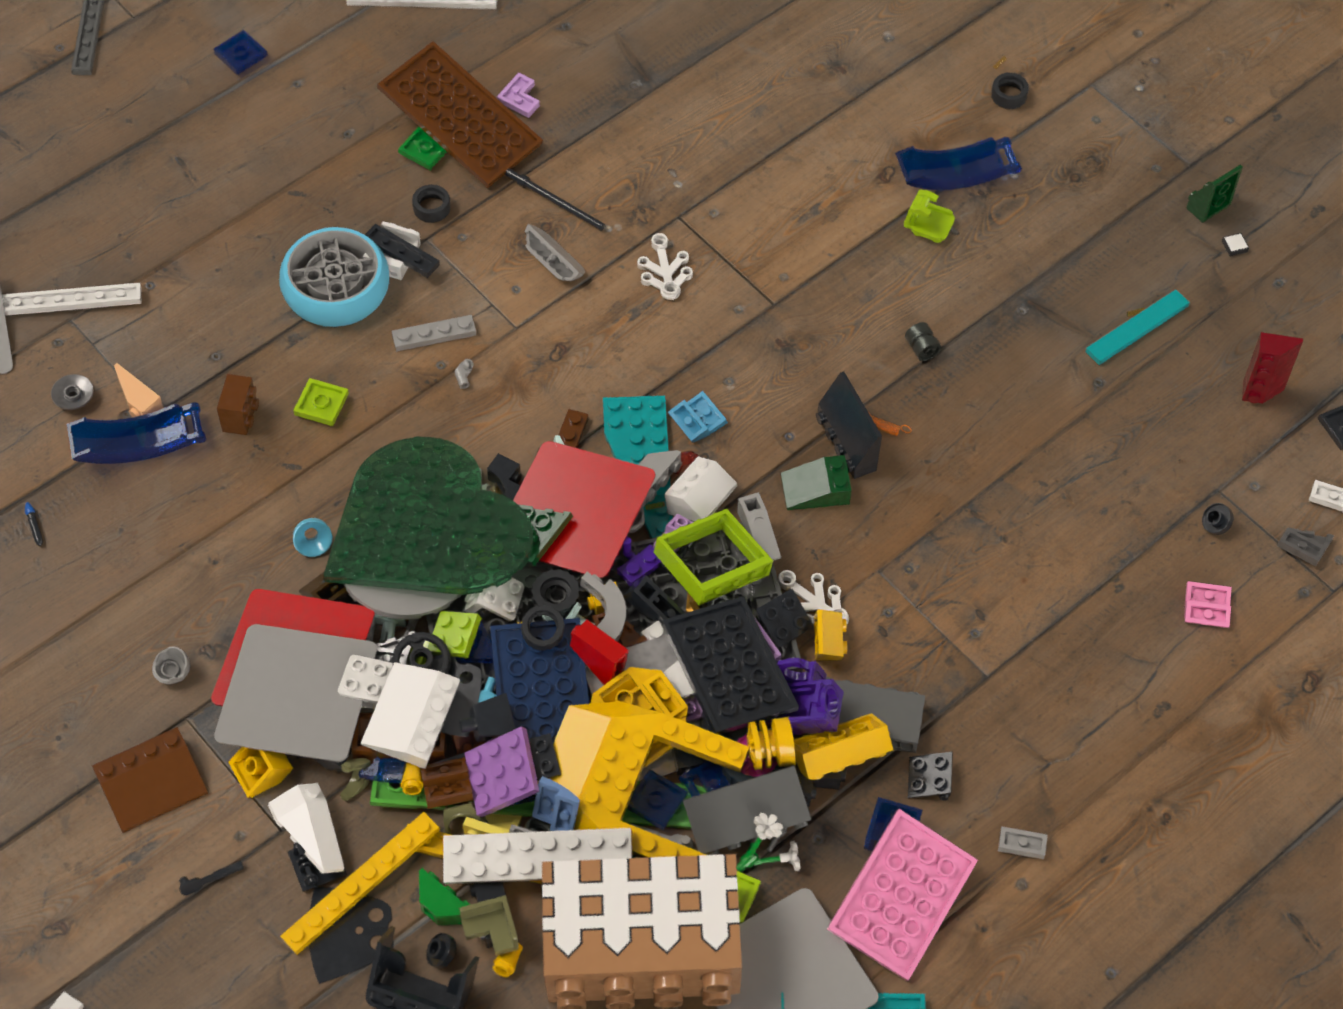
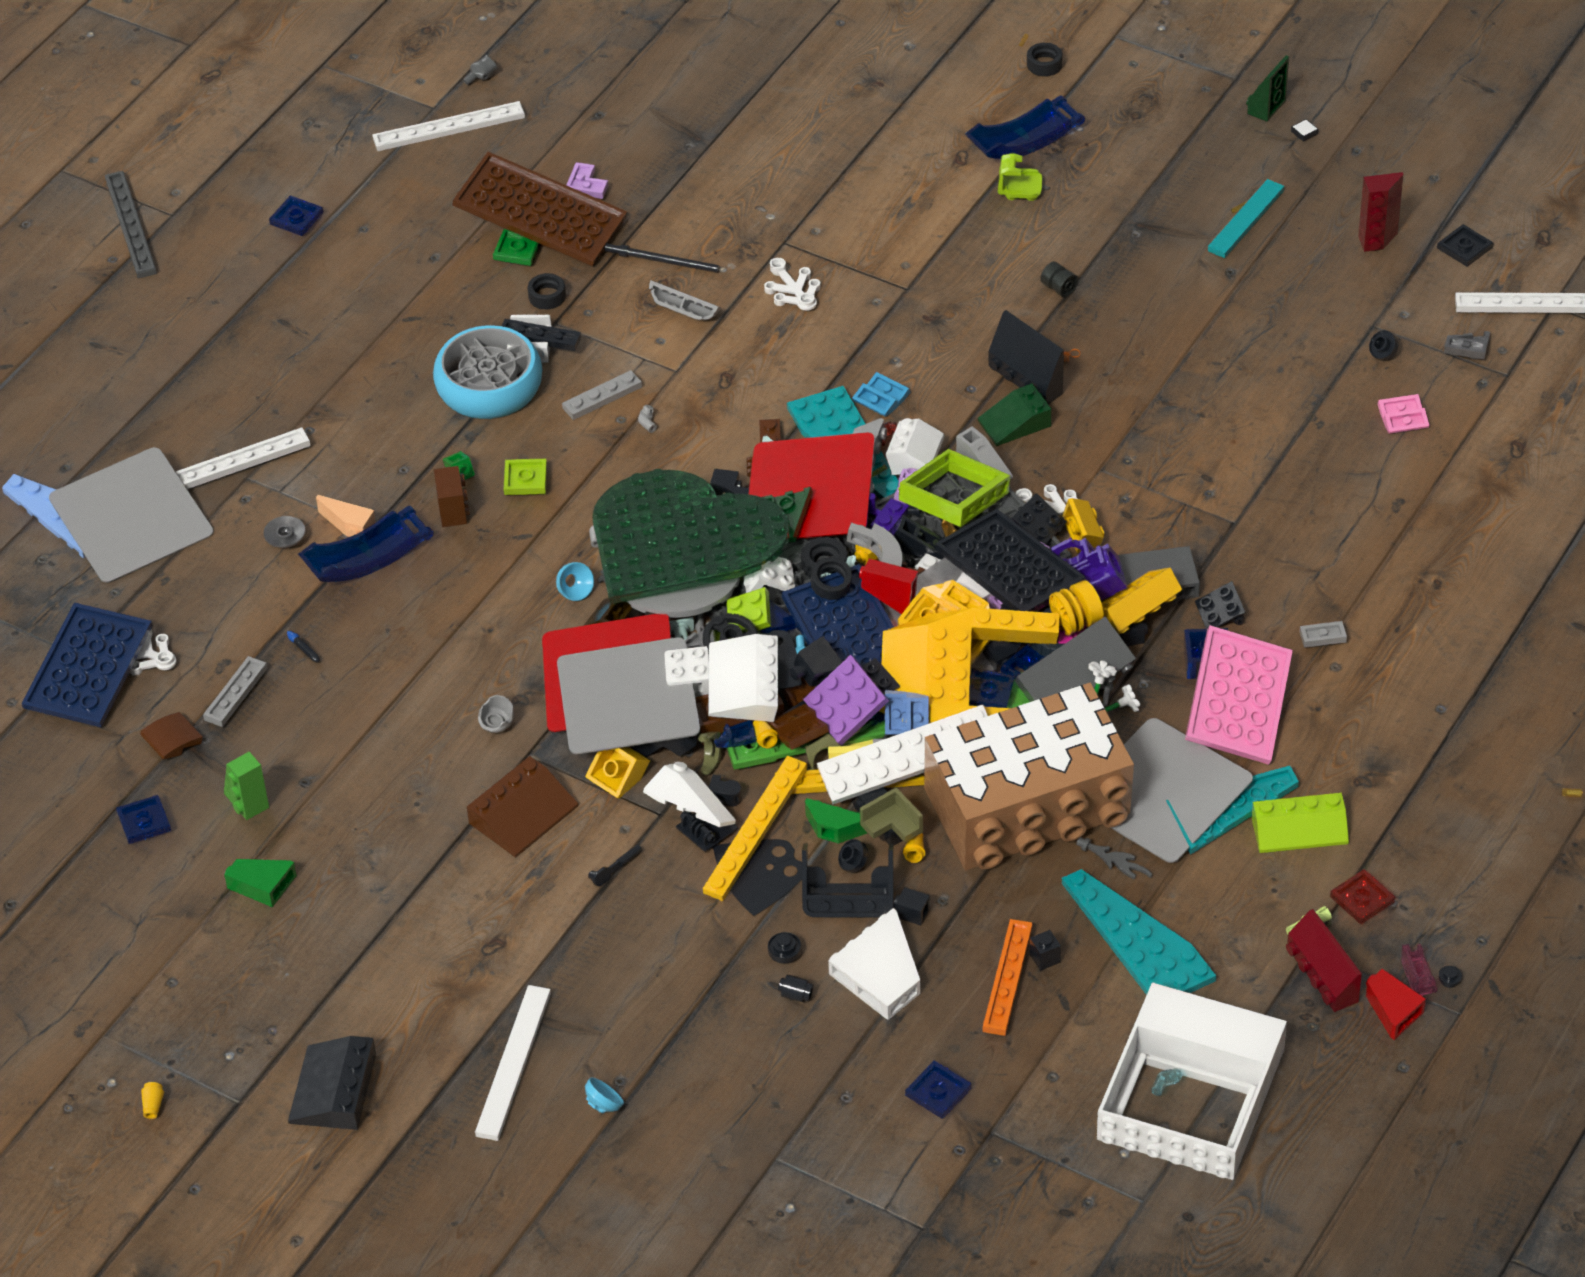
camera: 15 degrees left, 10 degrees down
none -> green bracket [443,451,475,480]
none -> black leg [709,774,742,806]

